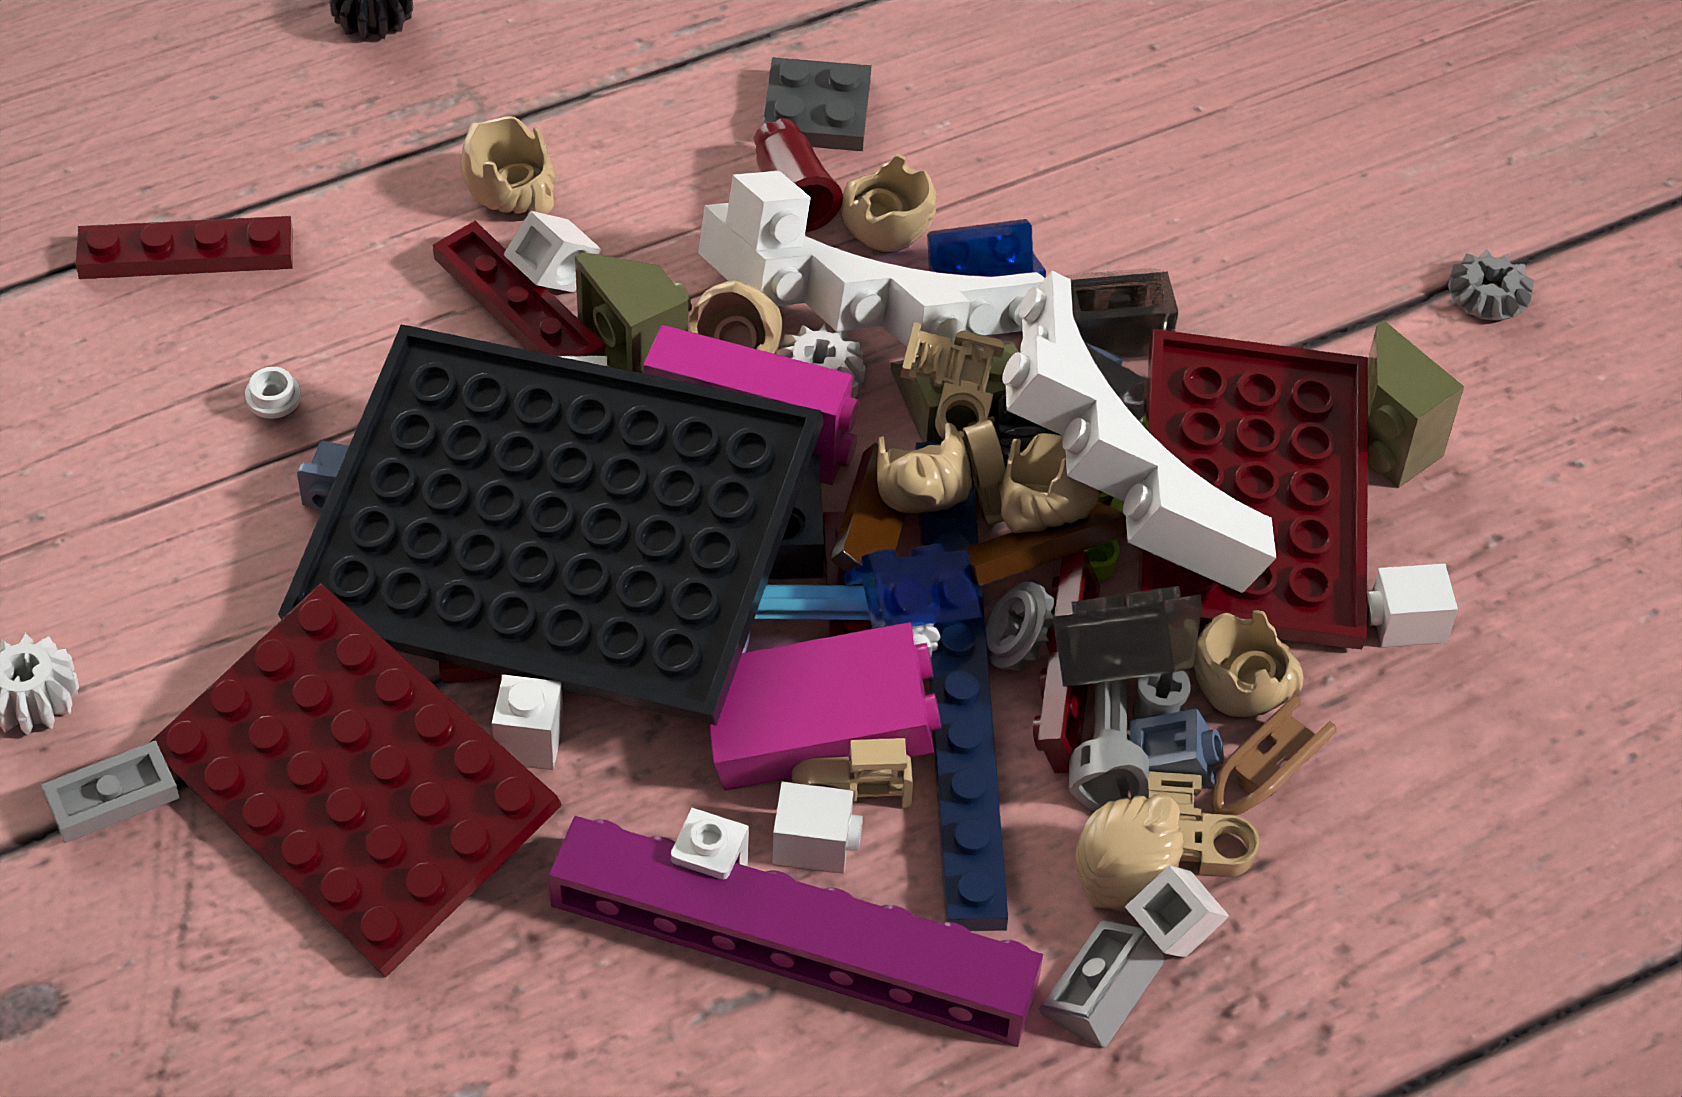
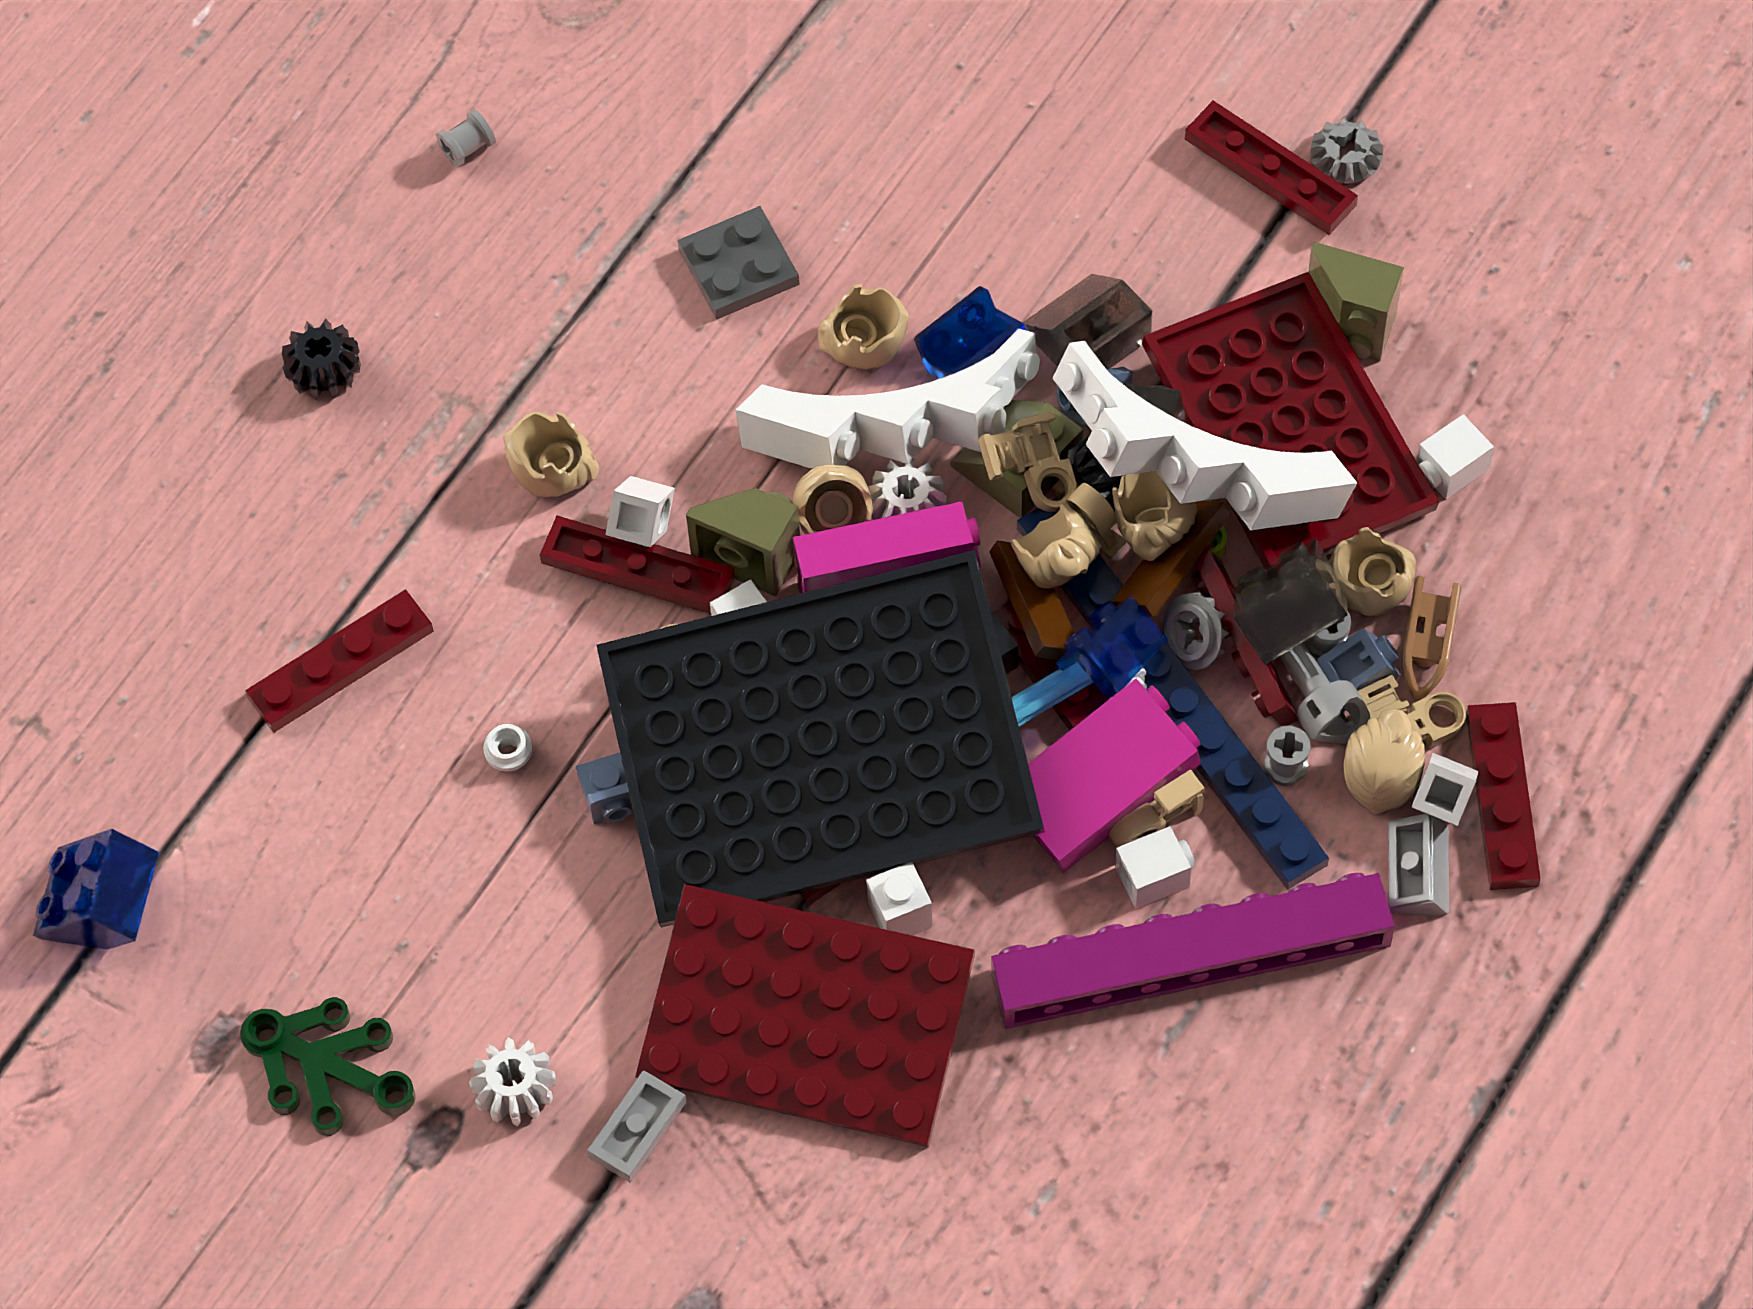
camera: 25 degrees left, 10 degrees up
white bracket [671,808,749,880] -> none
white brick [726,171,811,251] -> none
dark red plant [753,118,843,233] -> none
none -> dark red plate [1185,100,1358,235]
none -> light grey bush [1264,726,1311,786]
none -> dark red plate [1466,702,1541,890]

